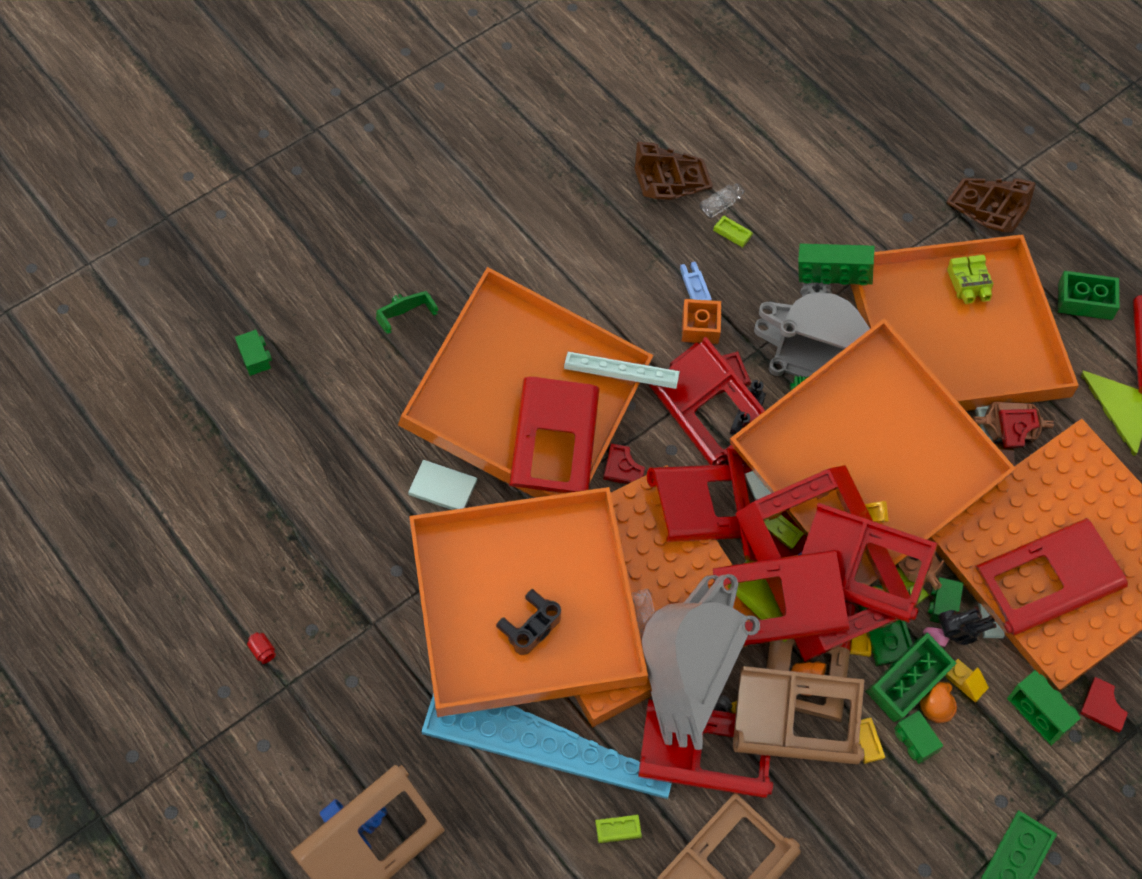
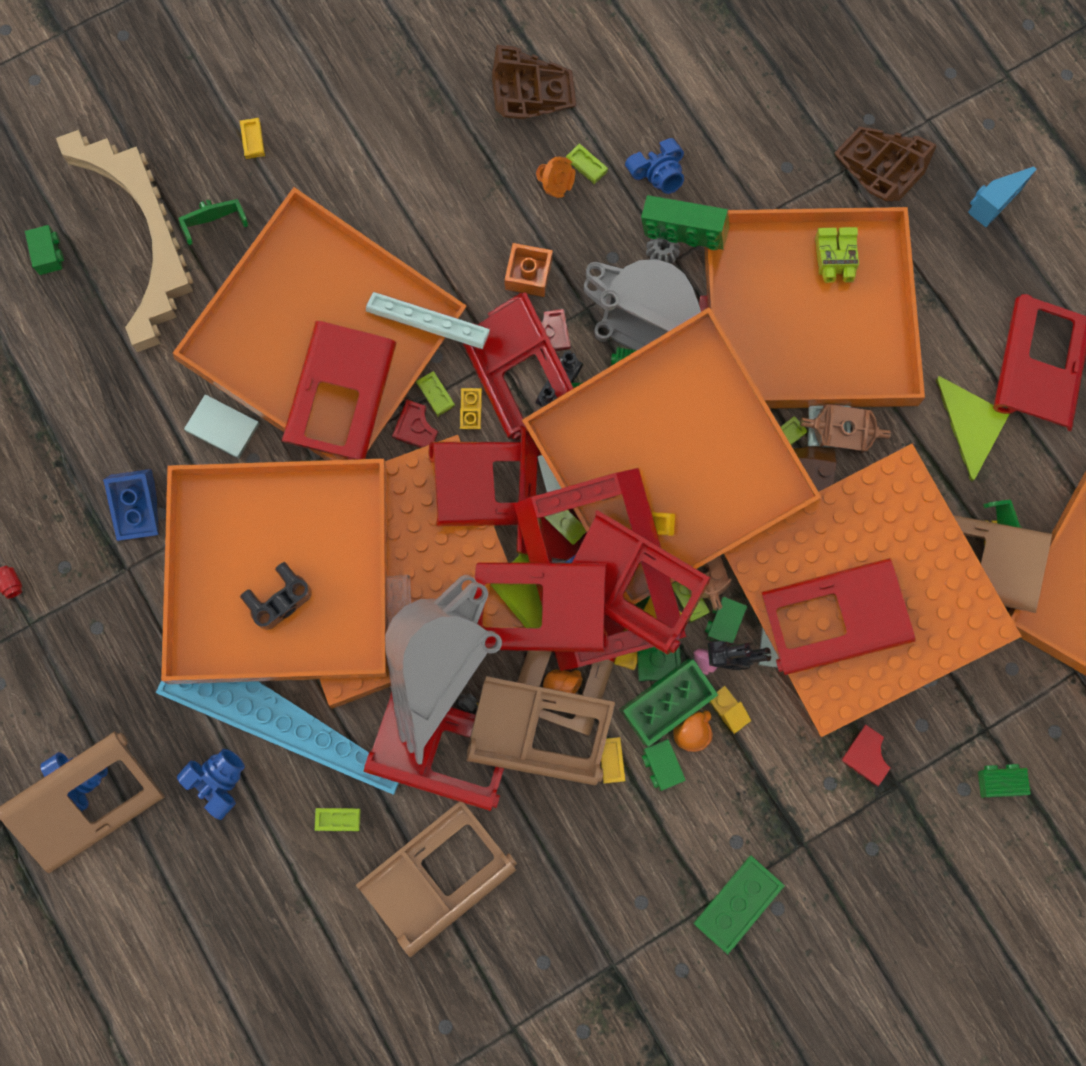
camera: 10 degrees right, 15 degrees up
light blue hinge [680,262,712,301] -> none
clear hinge [700,183,745,218] -> none
red tile [998,409,1039,448] -> none
green brick [1007,670,1081,746] -> none
green brick [1058,271,1120,320] -> none
none -> tan arch [56,130,194,352]
none -> blue slope [103,469,159,541]
none -> blue beam [177,749,245,820]
none -> yellow tile [240,118,265,159]
none -> lime plate [416,371,455,417]
none -> yellow slope [460,388,482,429]
none -> orange tile [536,156,575,198]
none -> blue beam [625,138,684,194]
none -> dark azure slope [968,167,1037,227]

